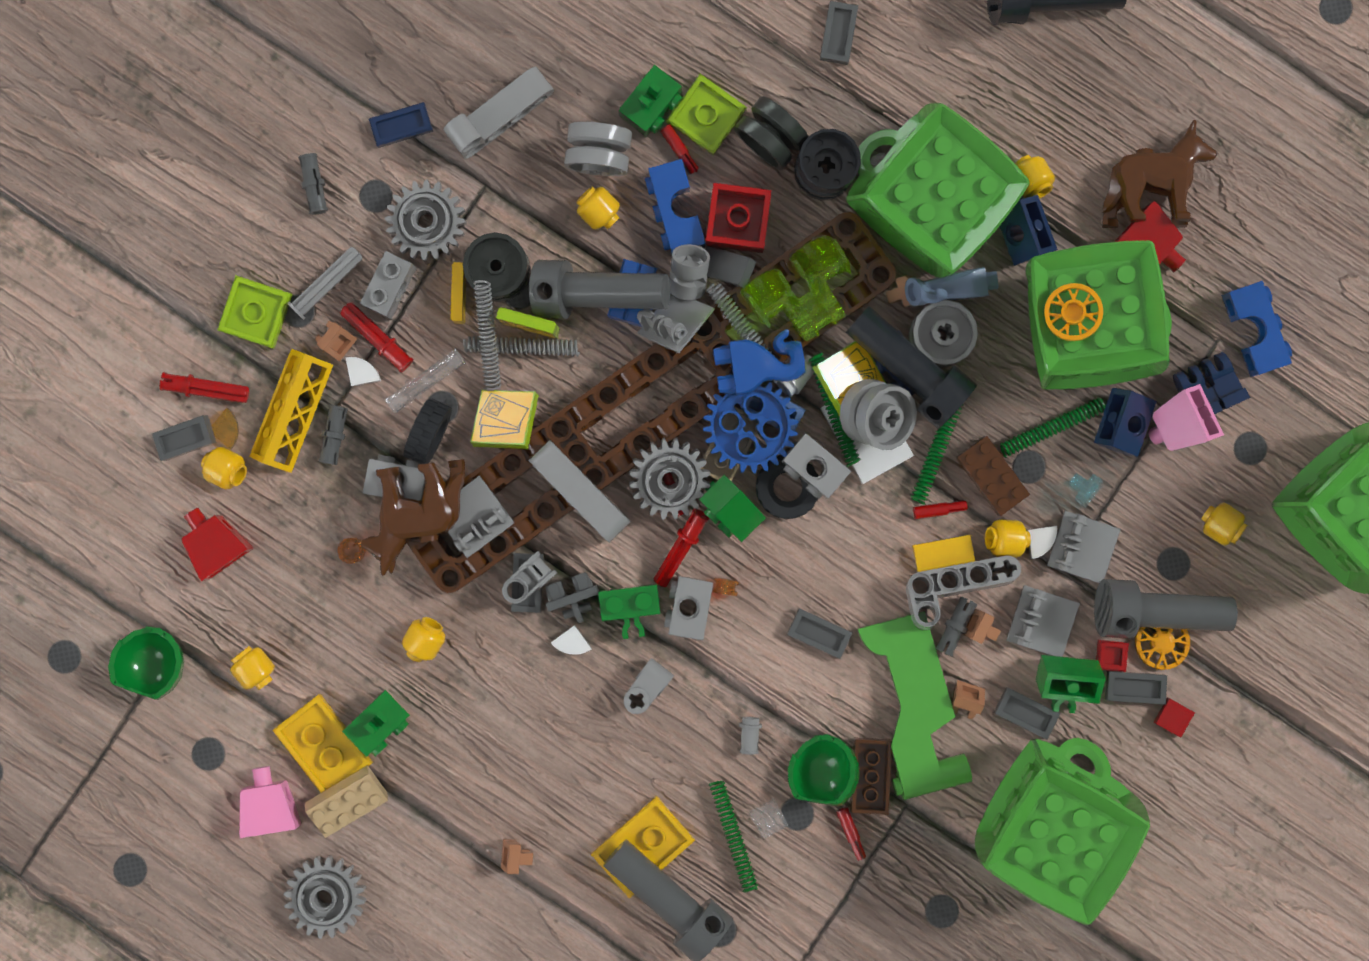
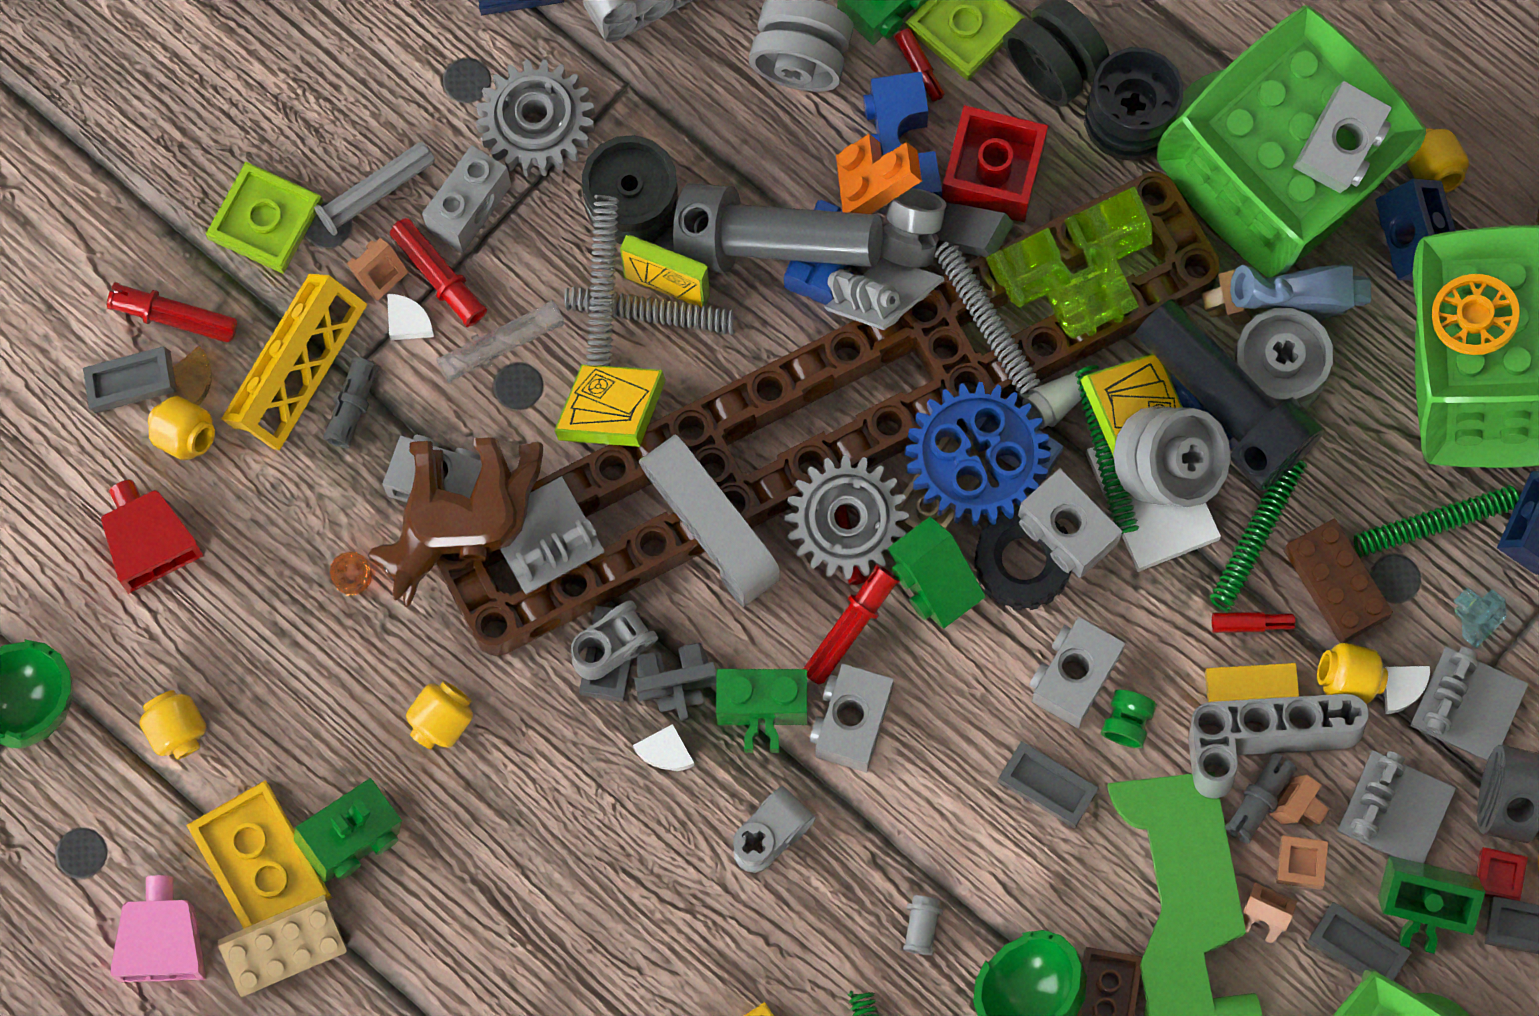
camera: 10 degrees right, 15 degrees down
dark grey pin [298,153,328,215] -> none
black tyre [403,397,452,464] -> none
yellow tile [450,262,466,324] -> none
yellow head [576,186,620,230] -> none
clear orange bush [712,577,740,596] -> none
blue hips [713,329,806,396] -> none
none -> orange plate [836,134,922,214]
none -> light grey brick [1029,616,1126,728]
none -> green wheel [1100,689,1157,748]
none -> nougat tile [1276,835,1329,890]
none -> light grey brick [1293,81,1392,193]

